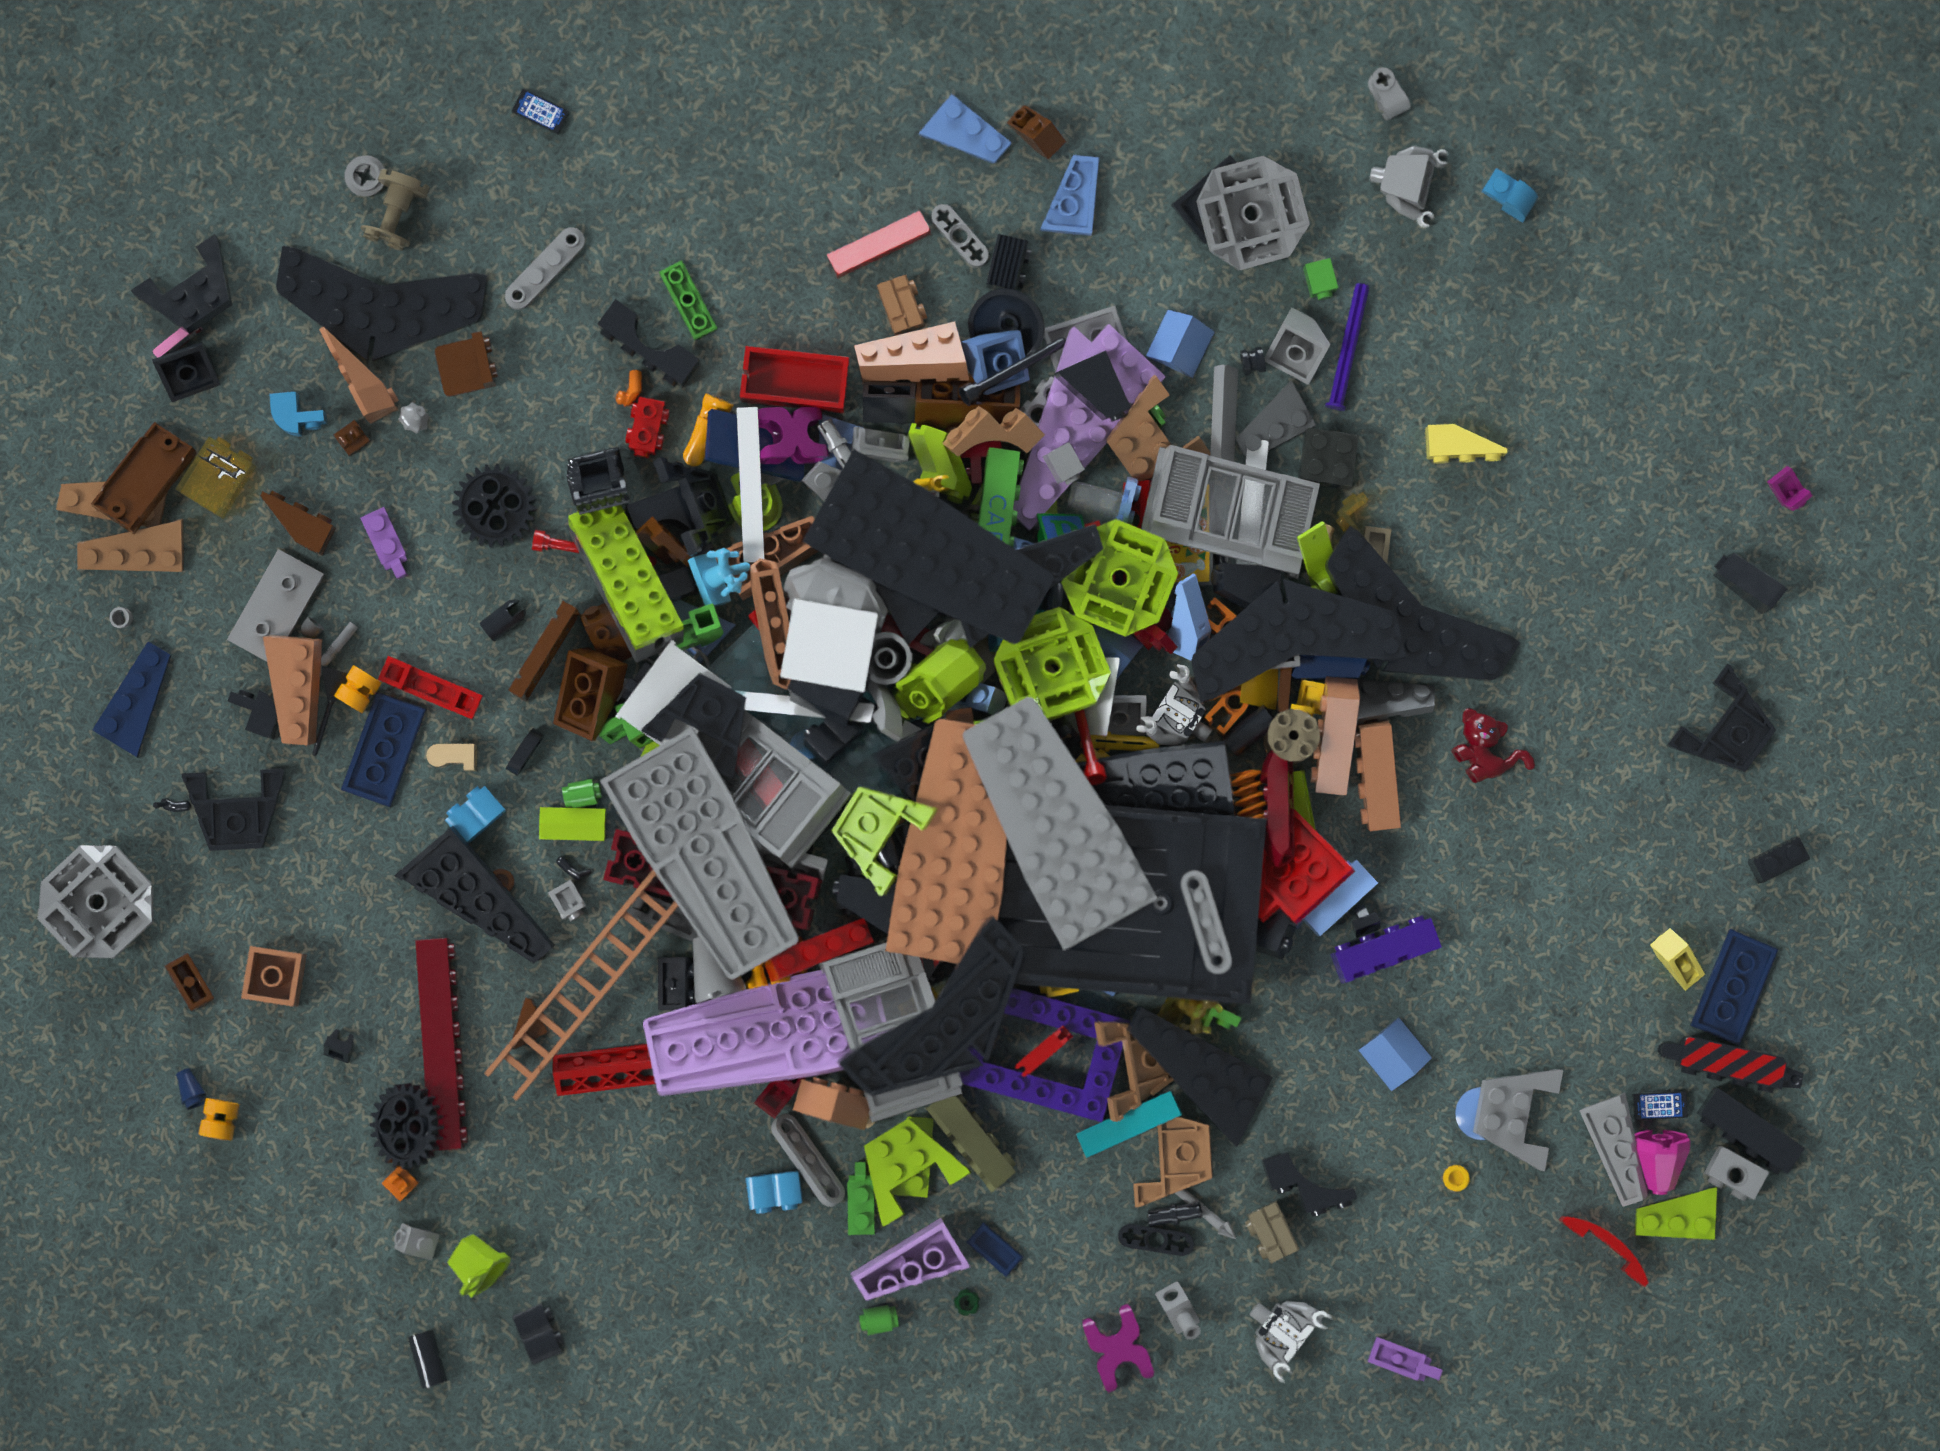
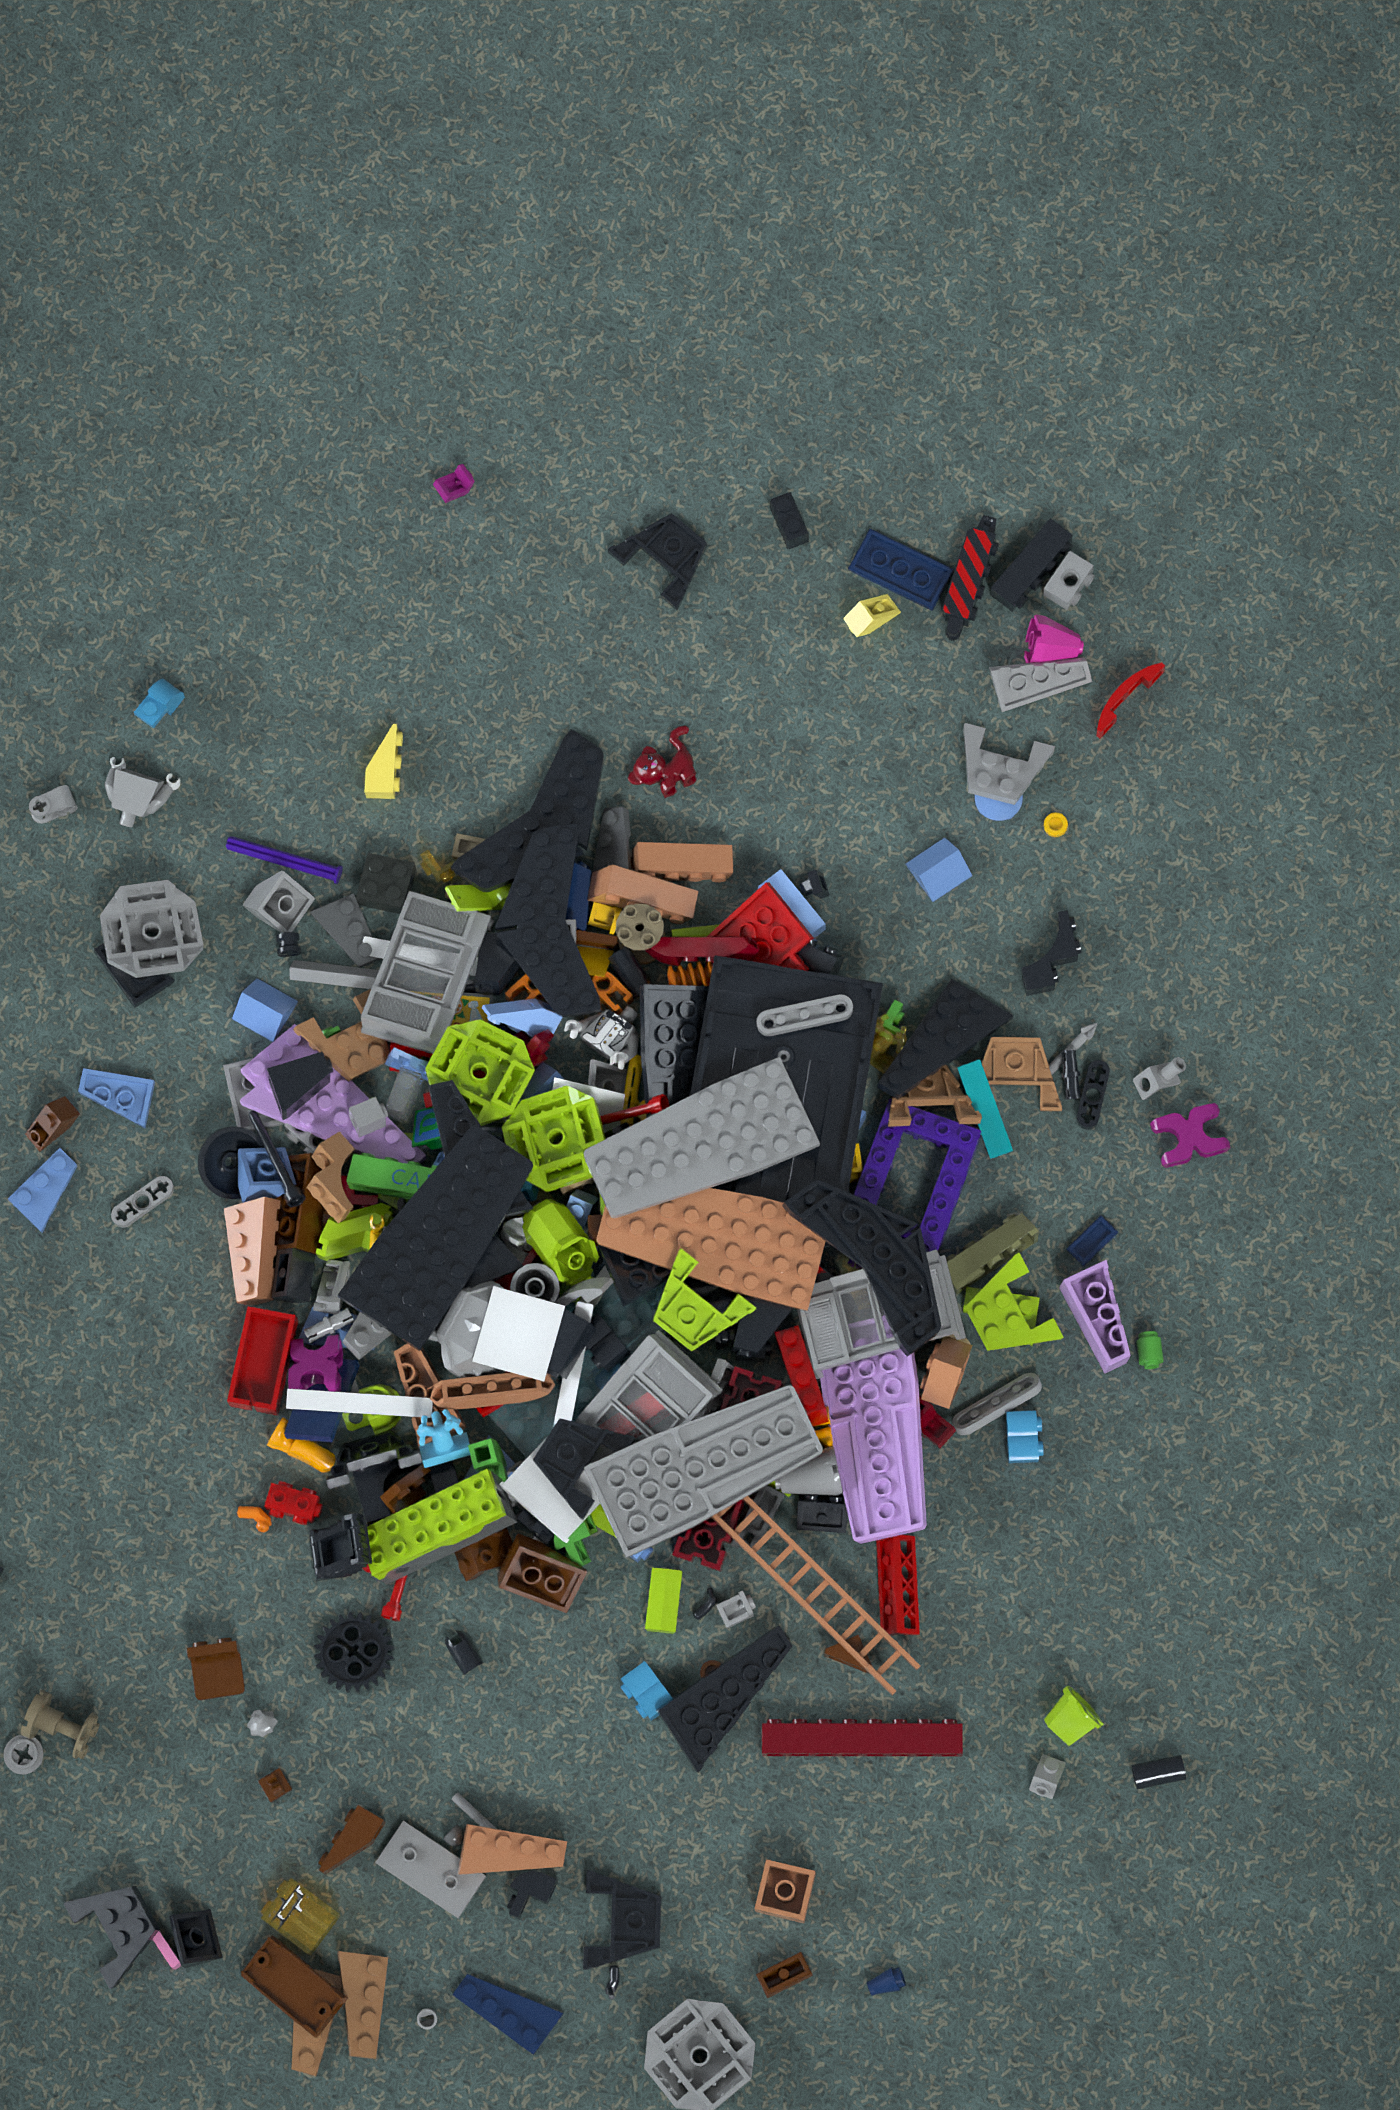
camera: 70 degrees left, 10 degrees down
light orange wheel [198,1098,240,1141] -> none
dark azure brick [270,392,327,436] -> none
black wing [276,246,488,362] -> none
black piece [312,665,348,756] -> none
nougat wedge [319,327,399,424] -> none
black tile [324,1029,354,1064] -> none
light orange wheel [334,665,382,714] -> none
dark blue tile [341,692,426,808] -> none
medium lavender hinge [360,507,408,580] -> none
black gear [369,1083,445,1169] -> none
red slope [378,656,483,720] -> none
orange tile [382,1167,419,1202] -> none
tan leg [426,744,477,771] -> none
light grey plate [505,227,585,310] -> none
black beam [506,728,544,776] -> none
reddish brown piece [508,601,580,702] -> none
black brick [512,1302,566,1365] -> none
bright green brick [562,778,602,808] -> none
black arch [597,299,701,388] -> none
bright green tile [659,260,717,341] -> none
slope [827,211,931,278] -> none
bright green hinge [847,1161,875,1235] -> none
medium nougat brick [877,275,927,336] -> none
dark green plate [954,1289,979,1316] -> none
black brick [986,234,1032,290] -> none
red piece [1015,1025,1073,1077] -> none
dark tan brick [1245,1201,1299,1263] -> none
torso [1249,1301,1332,1382] -> none
bright green brick [1303,258,1338,300] -> none
dark purple wedge [1330,915,1442,984] -> none
medium lavender hinge [1367,1337,1443,1381] -> none
tile [1633,1091,1688,1120] -> none
lime wing [1635,1187,1717,1240] -> none
black slope [1713,552,1787,614] -> none

